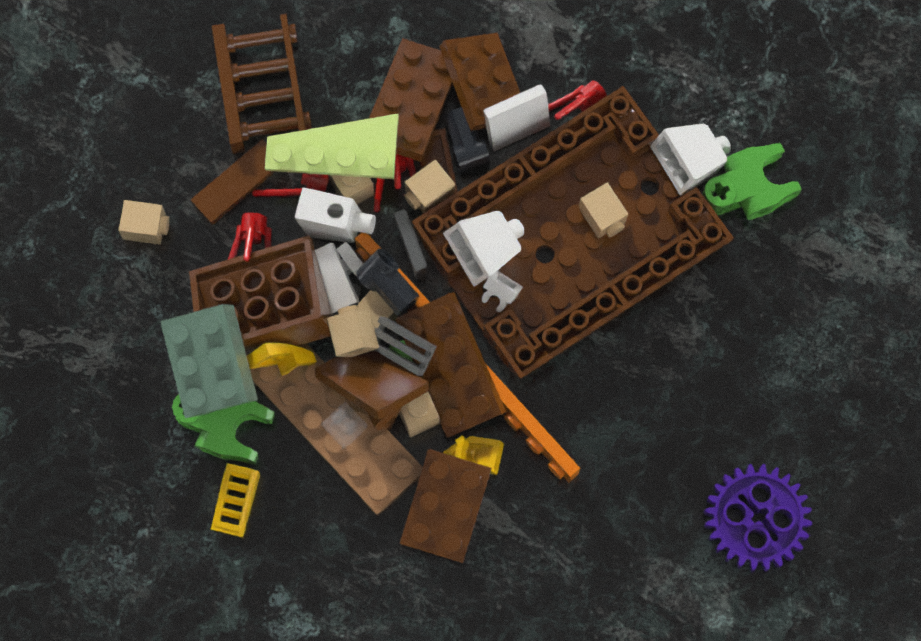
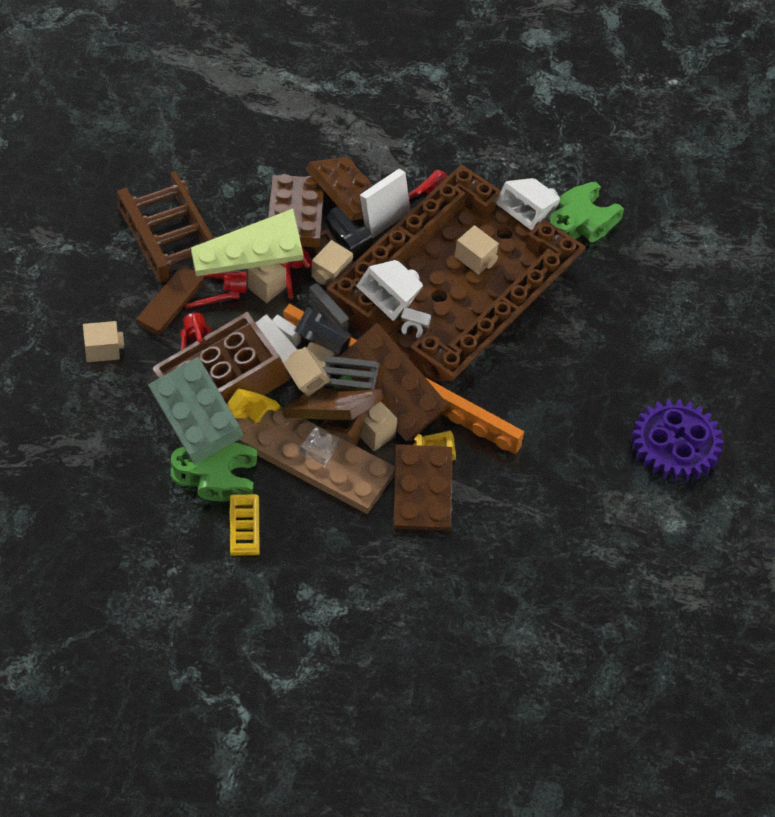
camera: 20 degrees left, 20 degrees down
white torso [295,188,376,243] -> none

